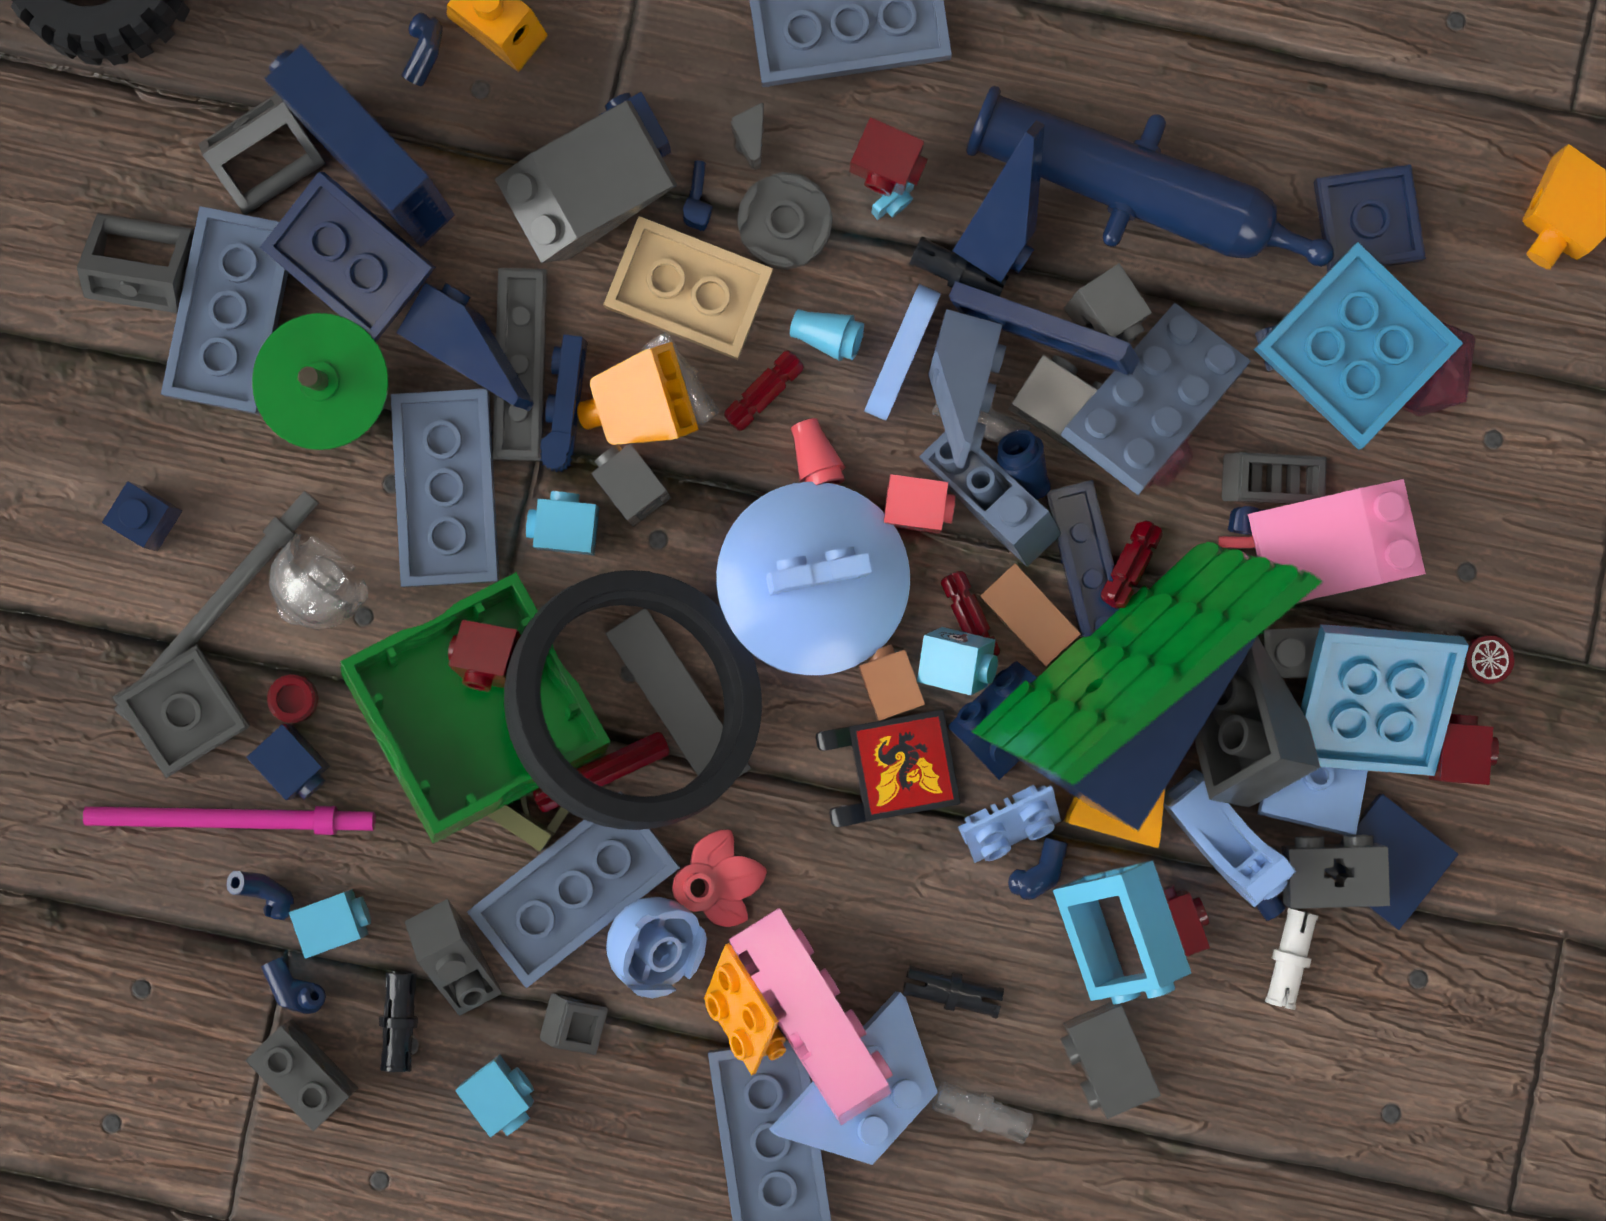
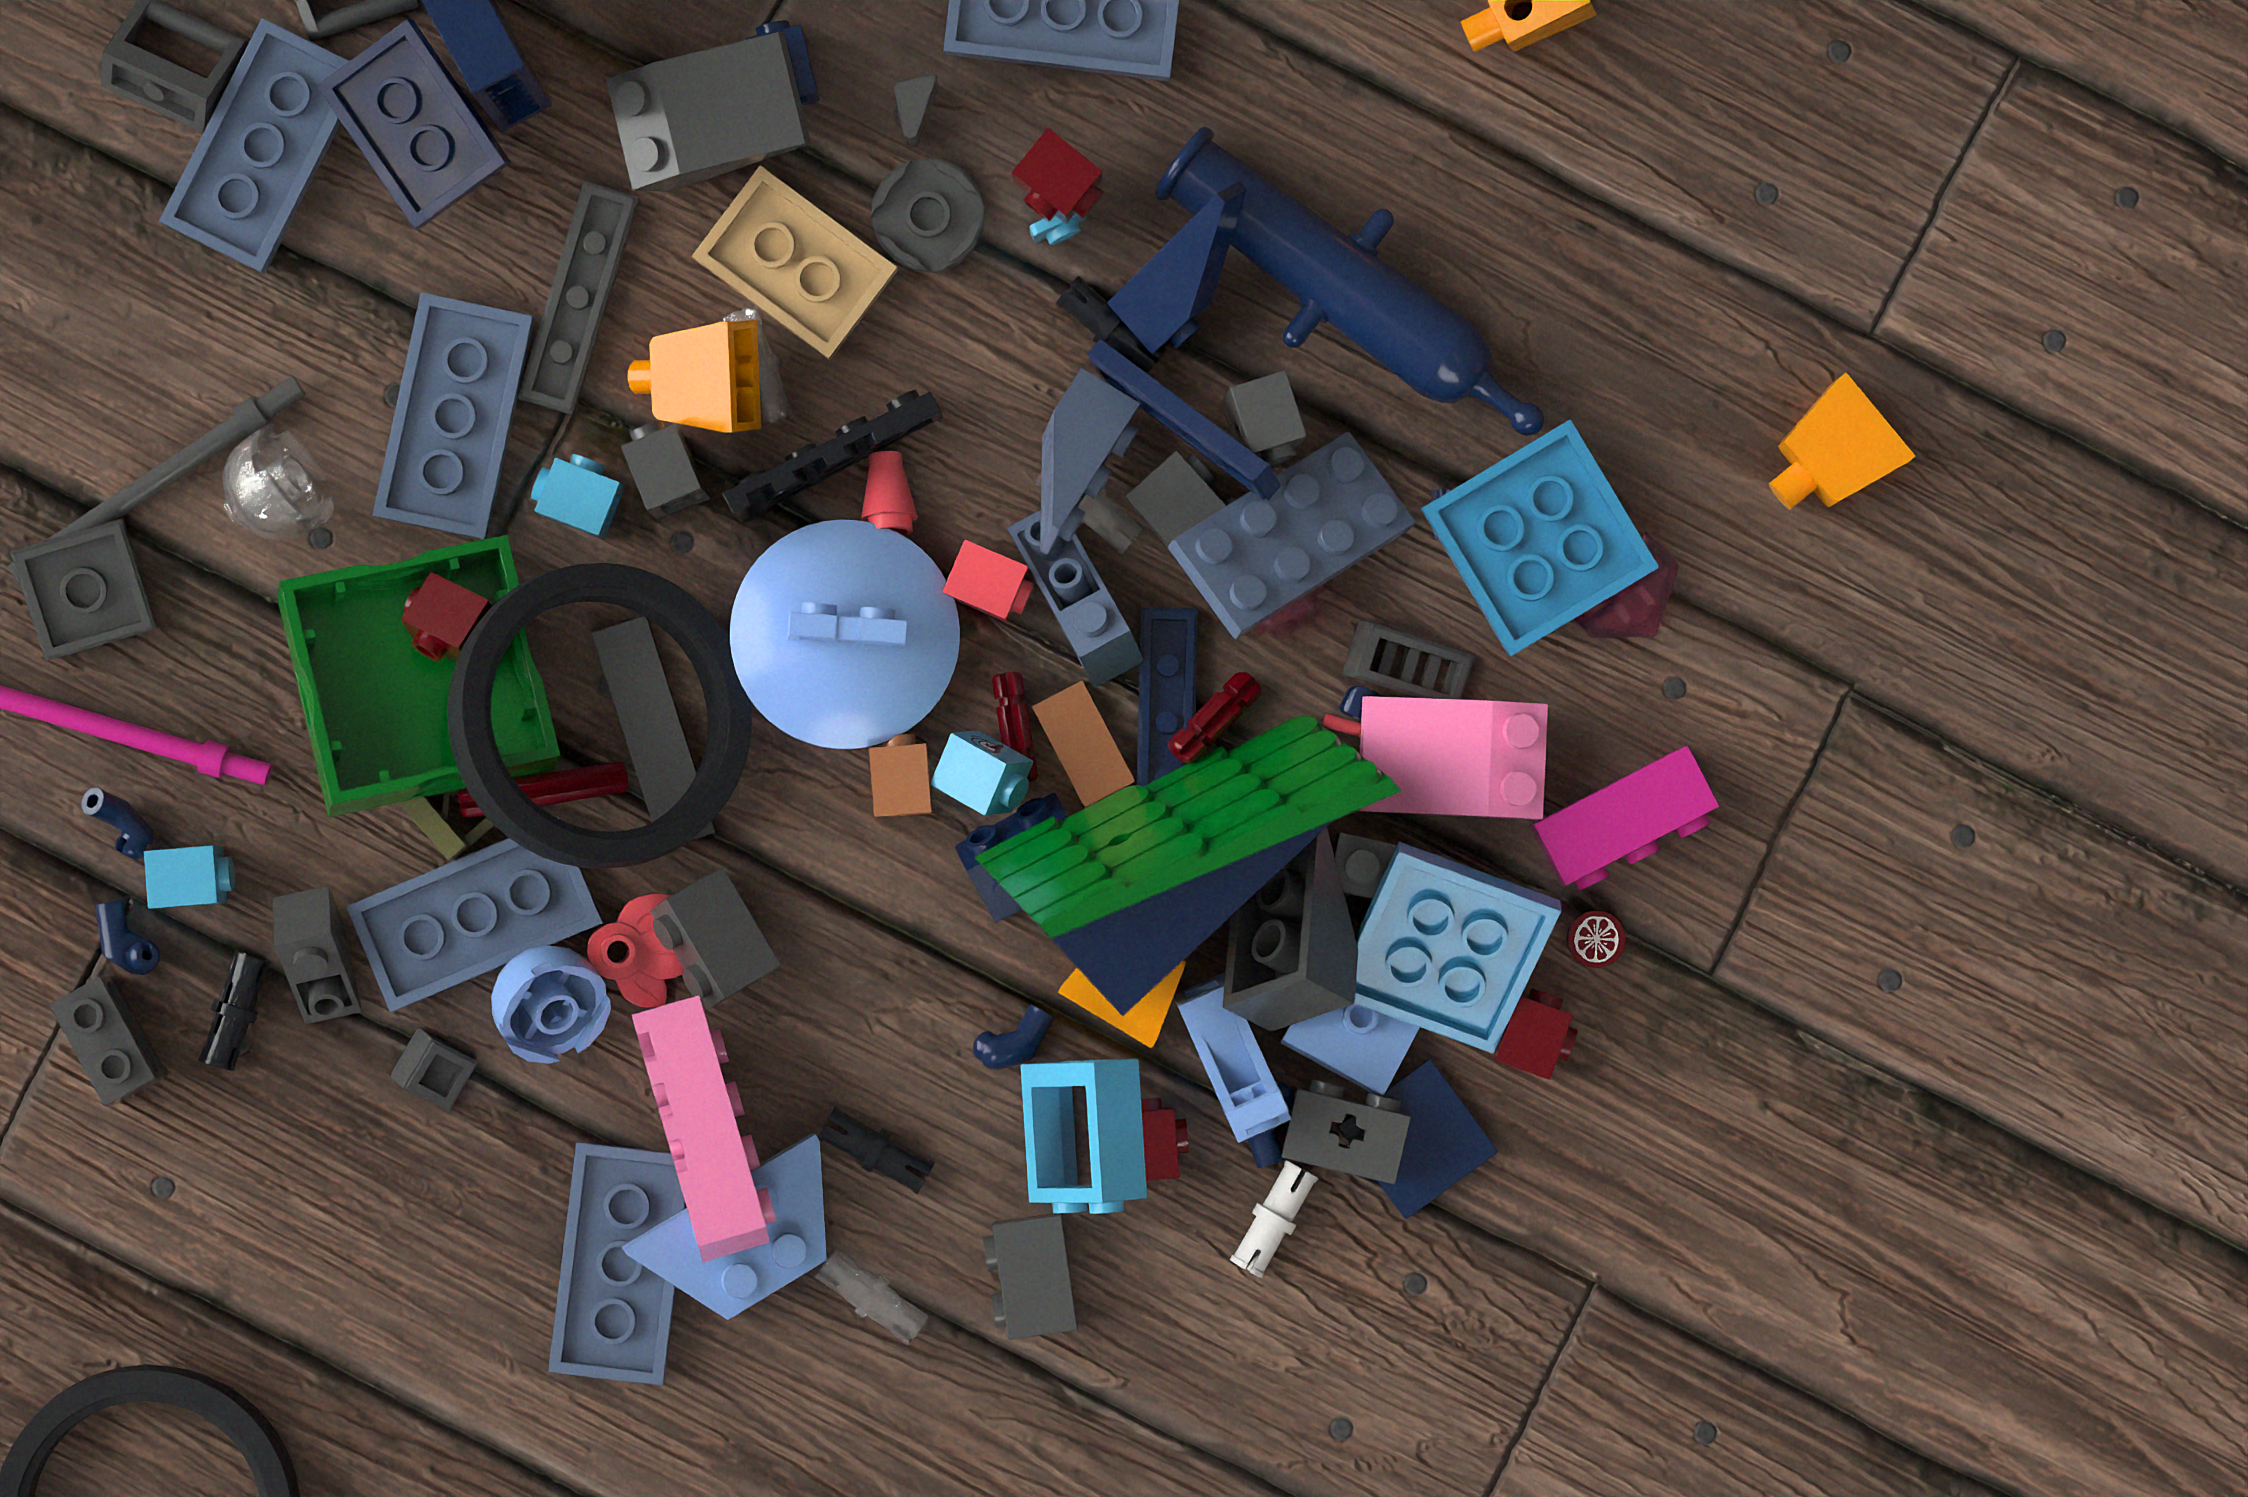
camera: 20 degrees right, 0 degrees up
dark blue brick [102,481,182,552] -> none
dark blue brick [246,724,330,800] -> none
green piece [252,313,389,450] -> none
dark red tile [267,675,318,723] -> none
dark blue slope [396,283,534,412] -> none
medium azure brick [455,1054,534,1138] -> none
dark blue hinge [540,334,588,473] -> none
dark blue hand [683,161,713,231] -> none
light orange hinge [704,943,786,1075] -> none
dark red axle [724,350,804,431] -> none
medium azure cone [790,309,864,361] -> none
flag [815,709,961,827] -> none
light blue beam [864,284,941,421] -> none
light blue hinge [958,784,1061,863] -> none
dark blue cone [997,430,1051,500] -> none
dark blue tile [1313,164,1426,272] -> none
none -> dark grey brick [650,867,781,1010]
none -> black wing [722,389,943,523]
none -> dark pink brick [1529,745,1719,891]

